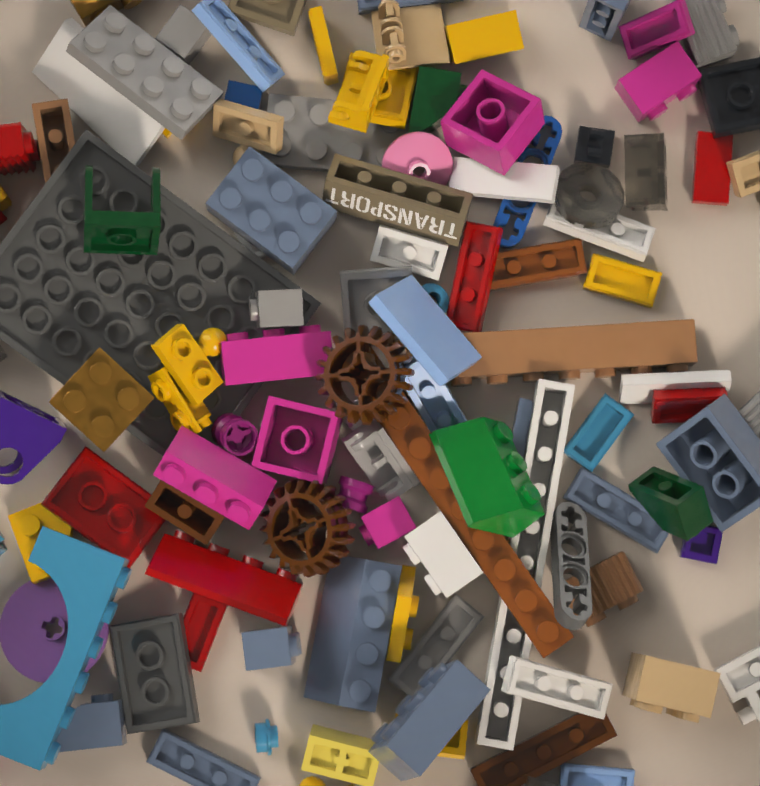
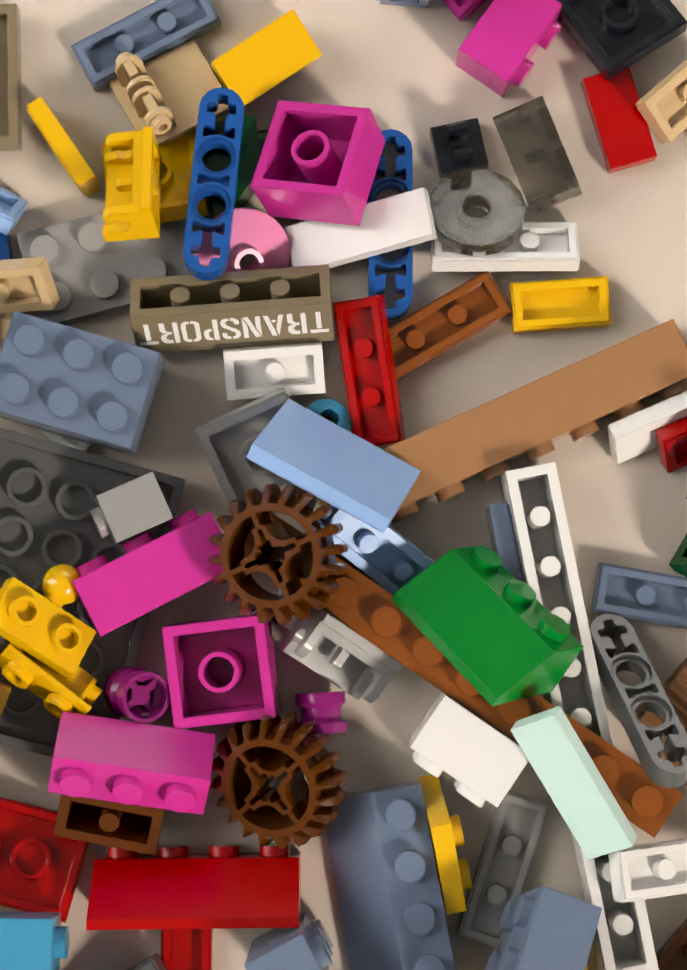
camera: 20 degrees left, 0 degrees up
dark pink brick [358,496,417,550] -> none
dark azure tile [564,393,634,472] -> none
none -> blue beam [183,87,244,281]
none -> light aqua tile [510,706,637,860]

